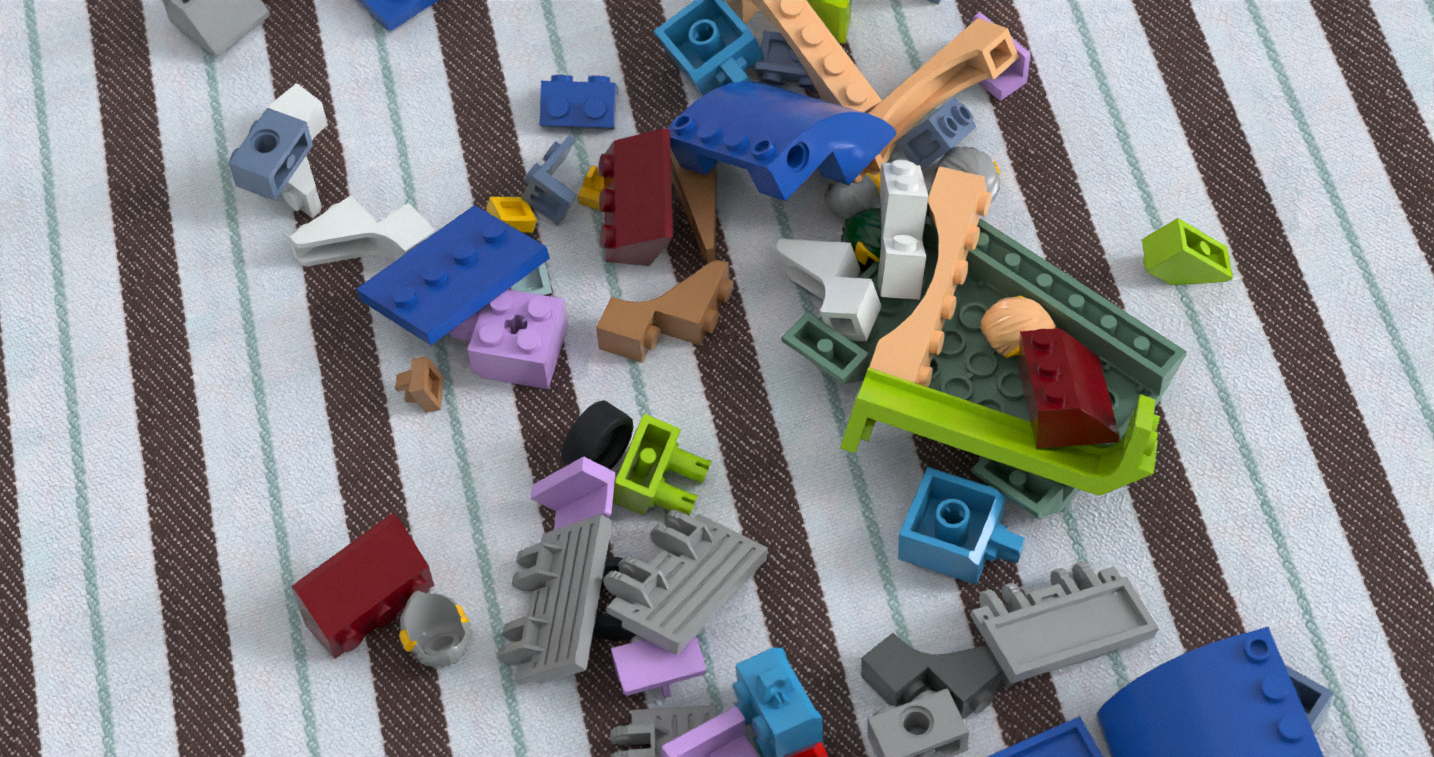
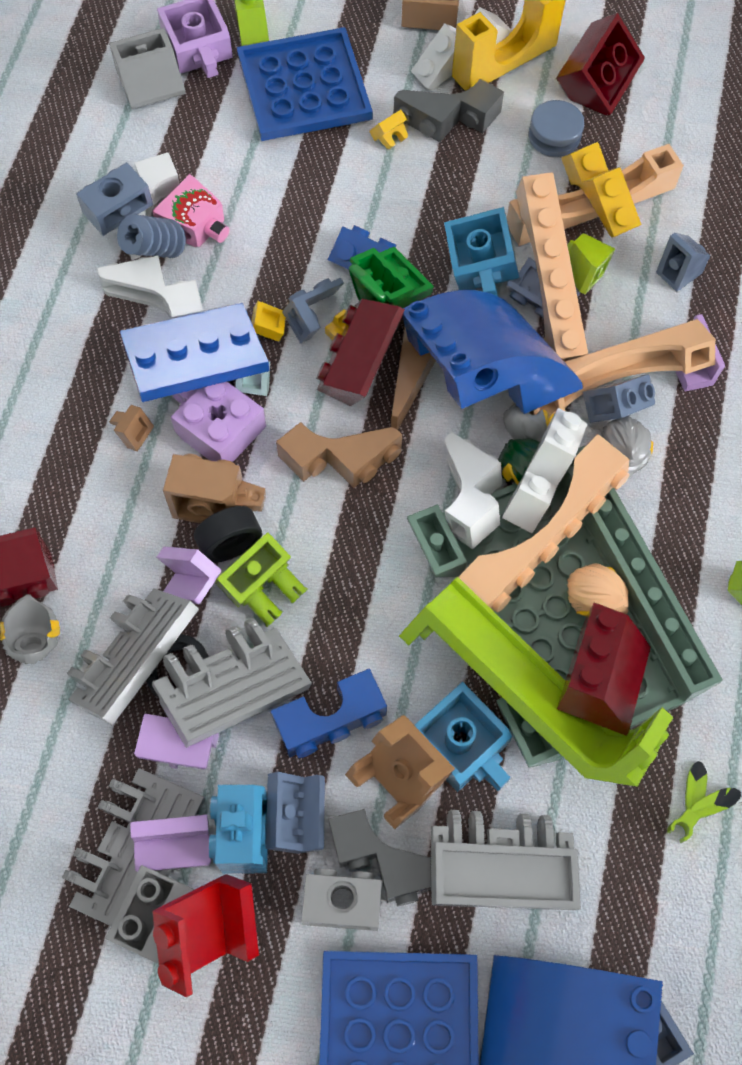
camera: 20 degrees right, 10 degrees up
none -> sand blue piece [117,214,186,258]
none -> bright pink torso [153,174,230,247]
none -> medium nougat hinge [163,454,266,523]
none -> sand blue bracket [266,772,325,854]
none -> blue arch [271,668,387,758]
none -> medium nougat panel [345,715,455,829]
none -> green piece [349,246,434,308]
none -> lime piece [667,761,741,843]

